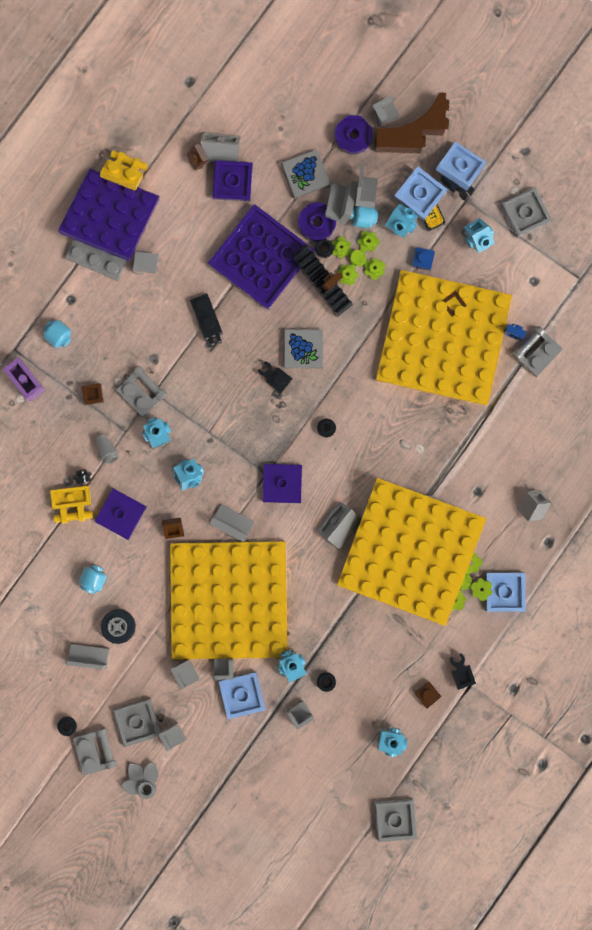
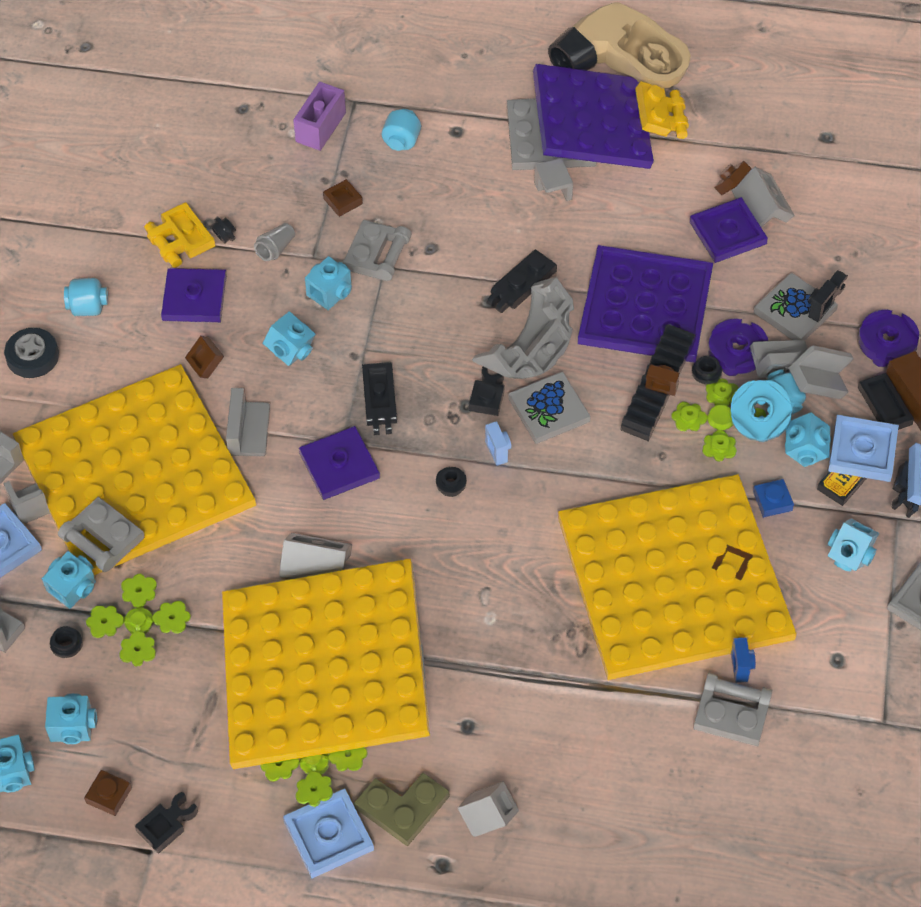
camera: 65 degrees right, 30 degrees down
none -> medium azure brick [45,693,97,745]
none -> light grey plate [58,497,145,572]
none -> lime plant [86,574,191,666]
none -> olive plate [354,773,450,847]
none -> black hinge [362,362,397,435]
none -> light grey windscreen [472,277,574,379]
none -> light blue plate [485,421,511,466]
none -> tan piece [548,2,691,88]
none -> medium azure plate [730,380,793,442]
none -> black plate [808,270,848,322]
none -> black tile [858,373,914,430]

